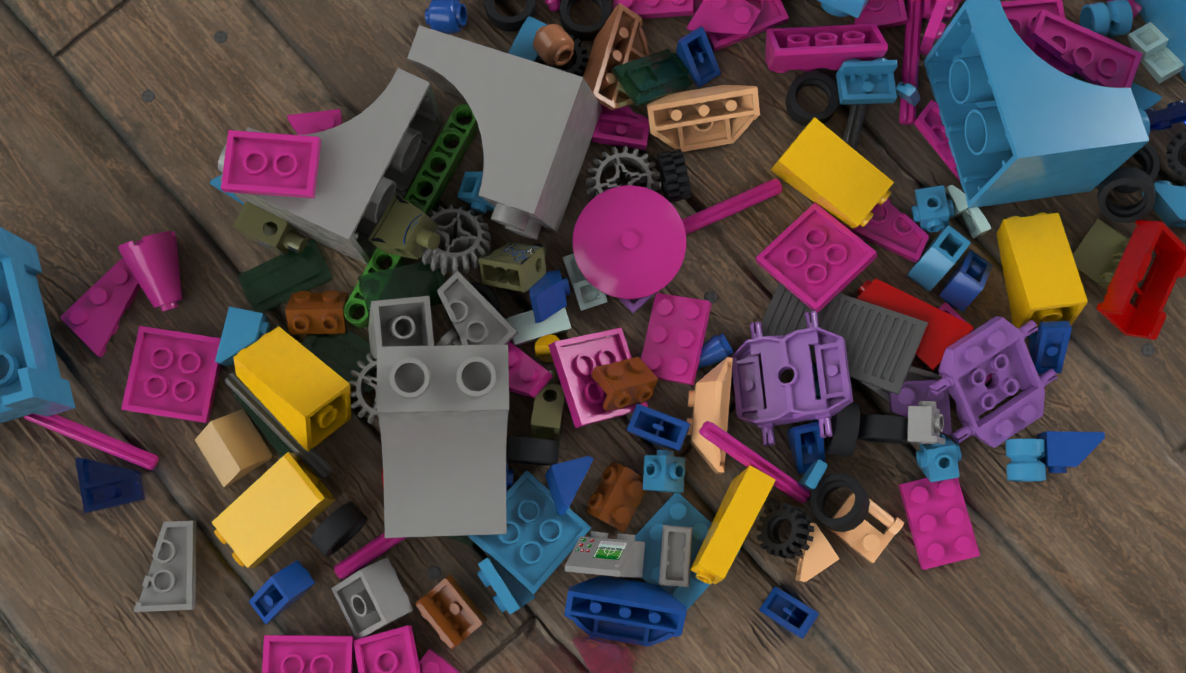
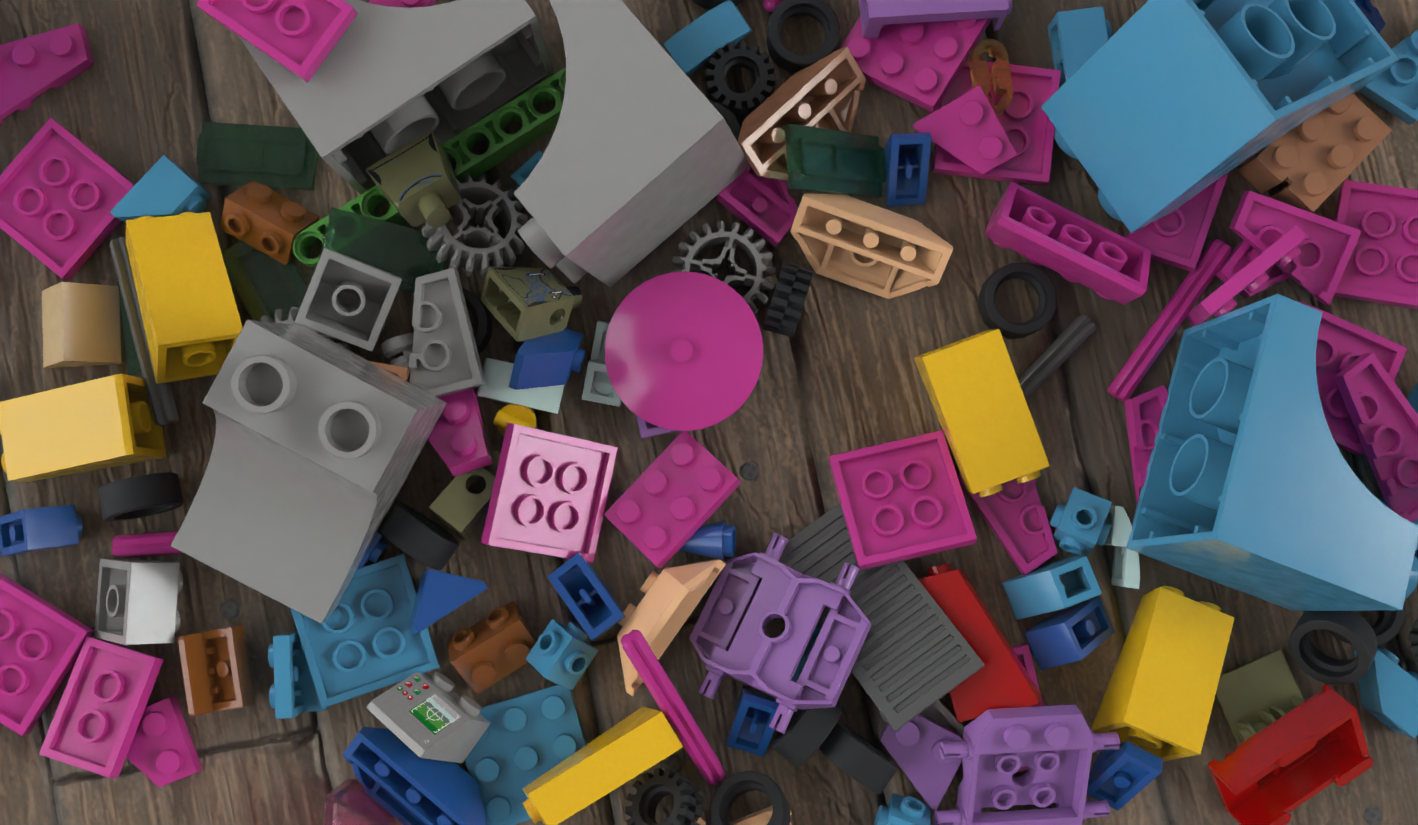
camera: 25 degrees right, 5 degrees up
dark pink cone [118,231,183,312] -> none
olive torso [233,202,307,256] -> none
nougat head [533,24,574,66] -> none
dark orange bracket [591,357,658,411] -> none
light grey plate [658,525,693,587] -> none
dark pink axle [682,178,783,235] -> none
dark azure tile [799,459,828,490] -> none
dark azure bracket [836,58,898,105] -> none
dark azure tile [895,82,921,107] -> none
light grey brick [907,401,945,445] -> none

